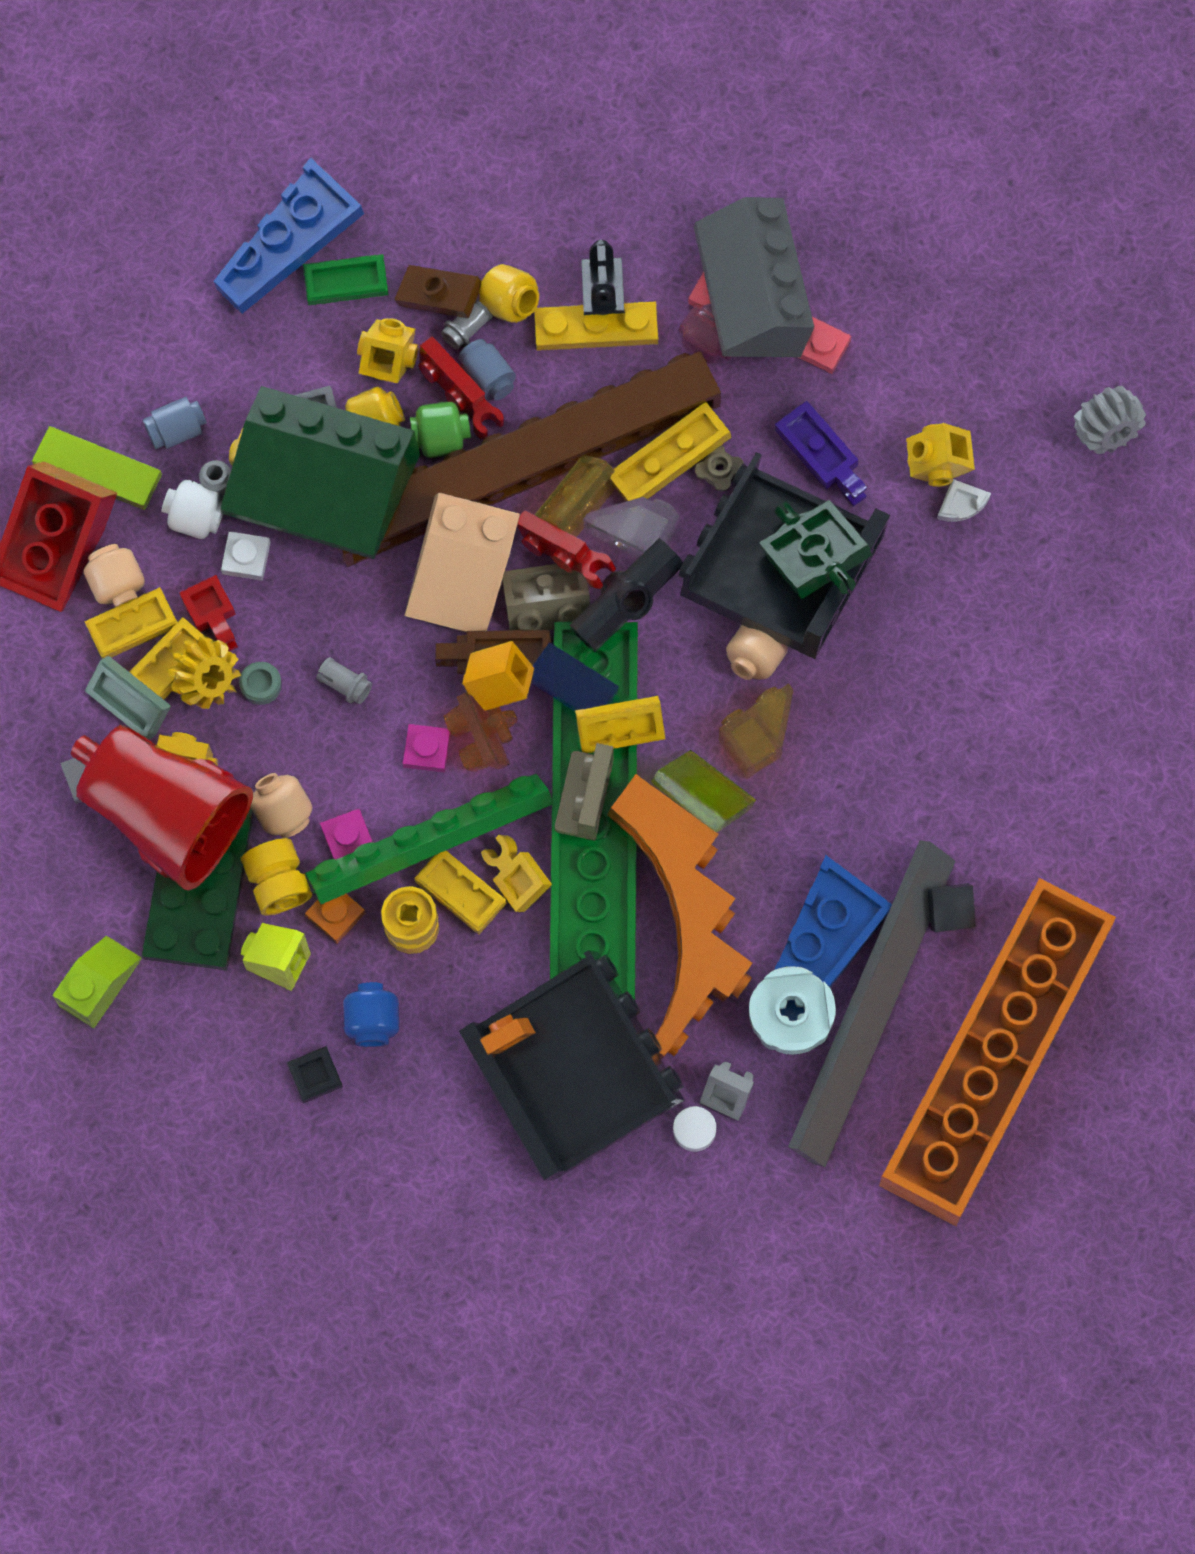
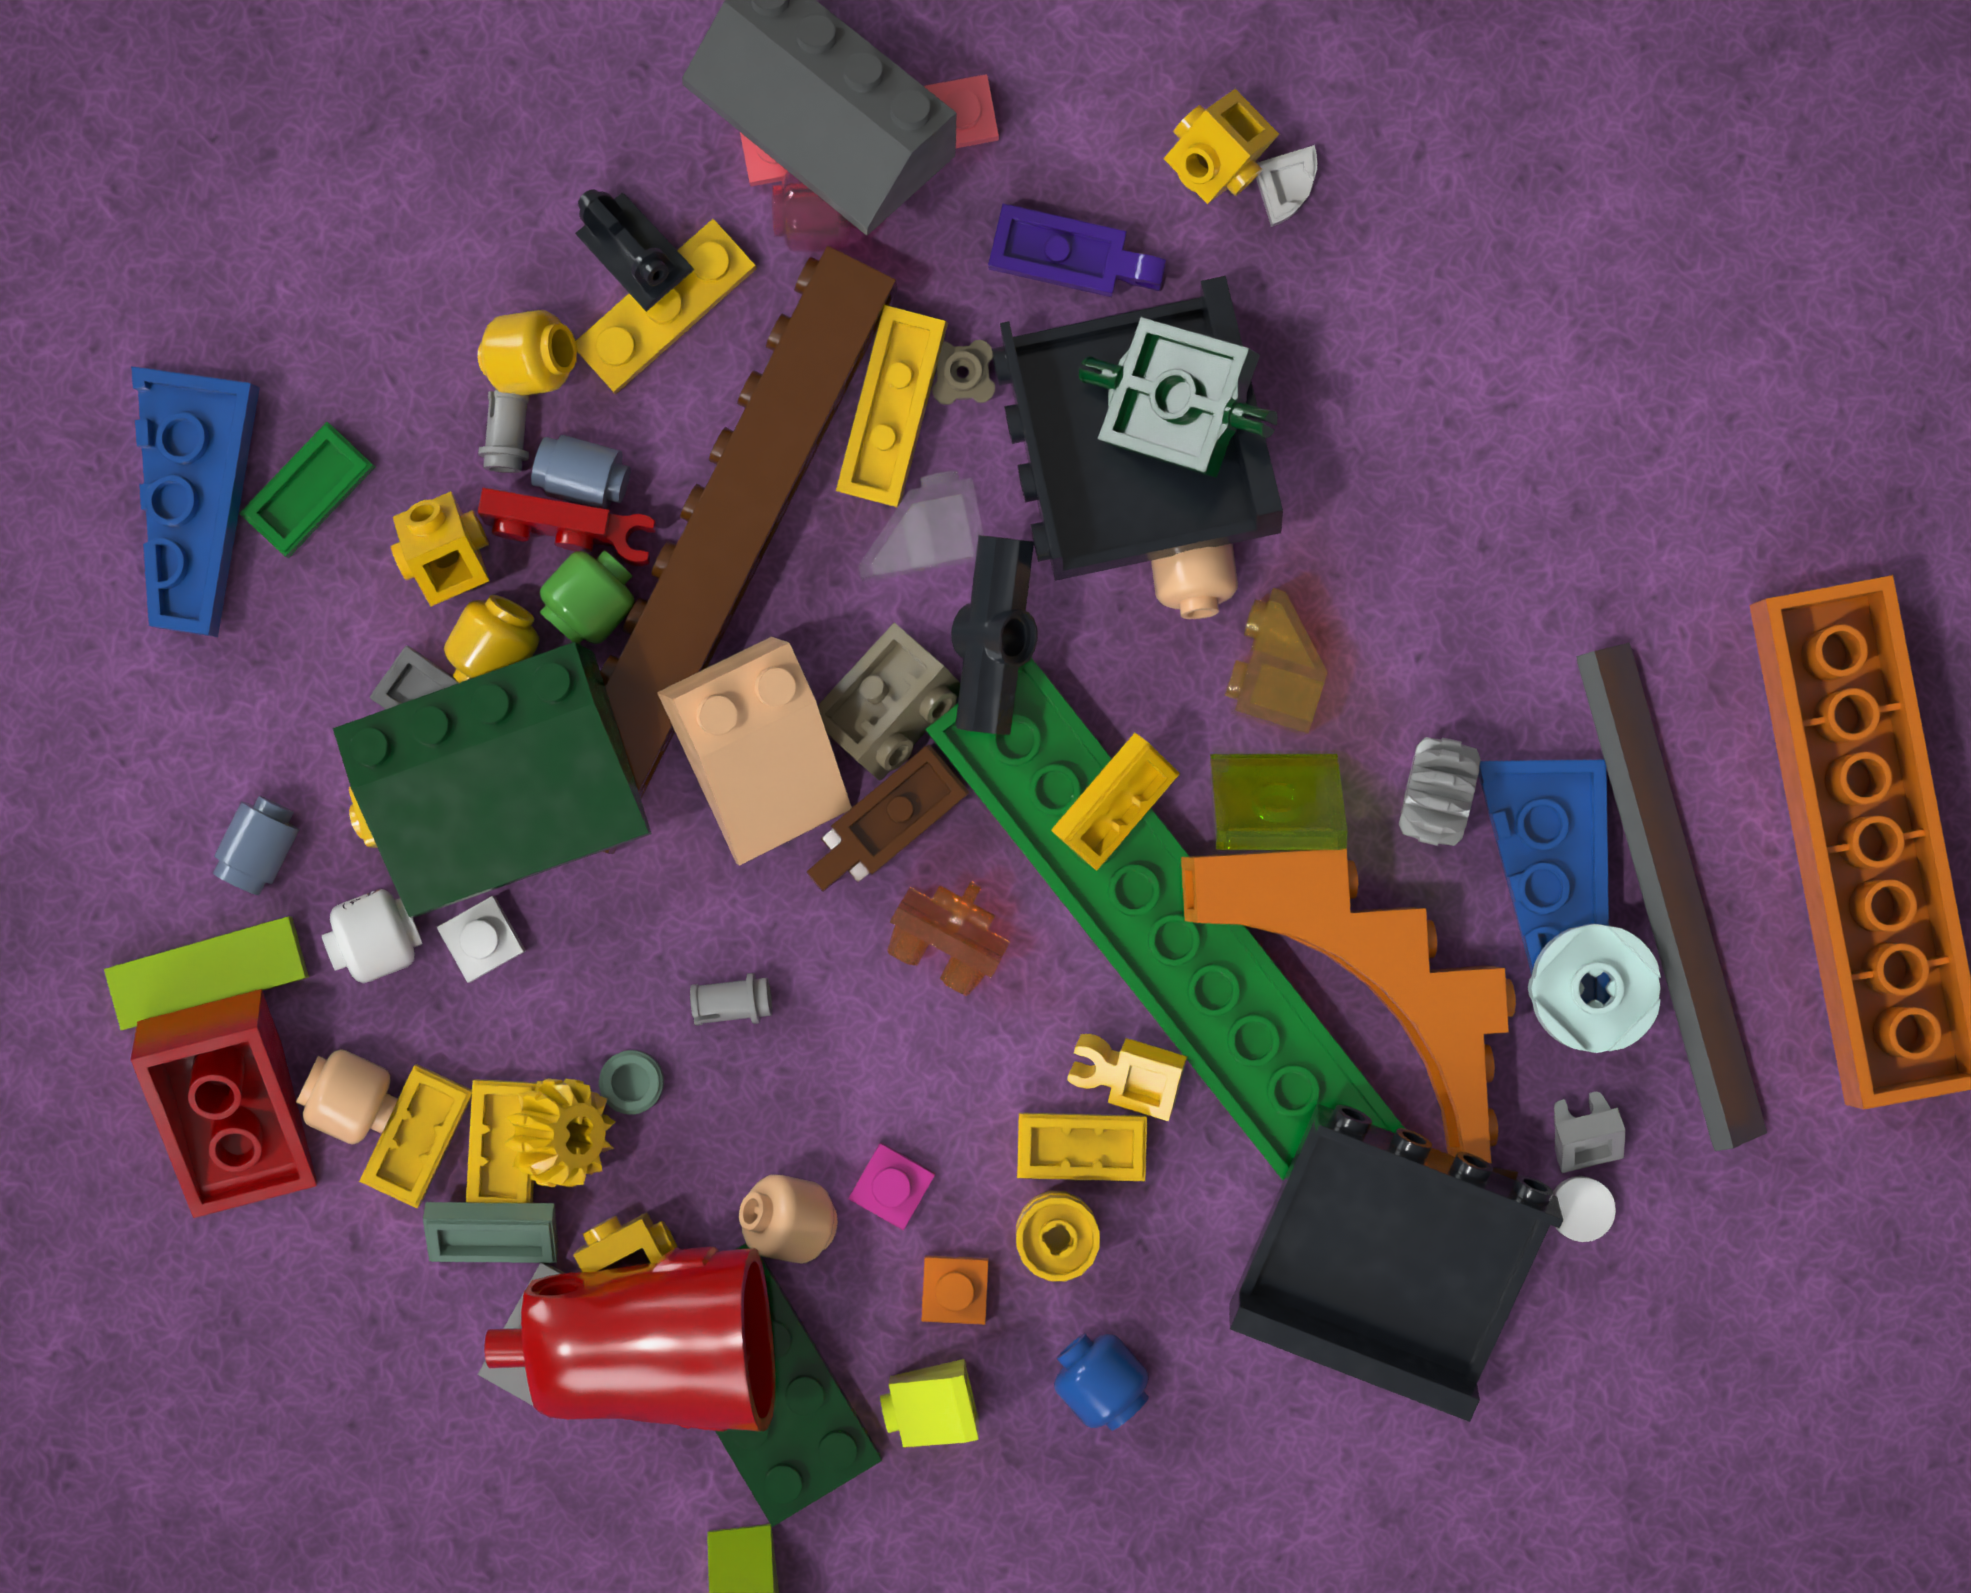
camera: 40 degrees left, 15 degrees up
red plate [179,575,238,651] -> none
light grey pin [199,460,231,501] -> none
yellow wheel [241,838,313,916] -> none
black tile [287,1046,343,1103] -> none
green plate [305,774,554,904] -> none
reddish brown plate [394,265,481,319] -> none
dark pink plate [403,724,451,773] -> none
light orange brick [462,641,534,711] -> none
orange plate [480,1015,536,1055] -> none
red plate [517,510,616,589] -> none
clear blue tile [531,642,619,711] -> none
clear yellow panel [535,455,615,537] -> none
dark tan bracket [555,743,614,841] -> none
black tile [928,883,976,932] -> none
none -> light grey gear [1399,737,1481,846]

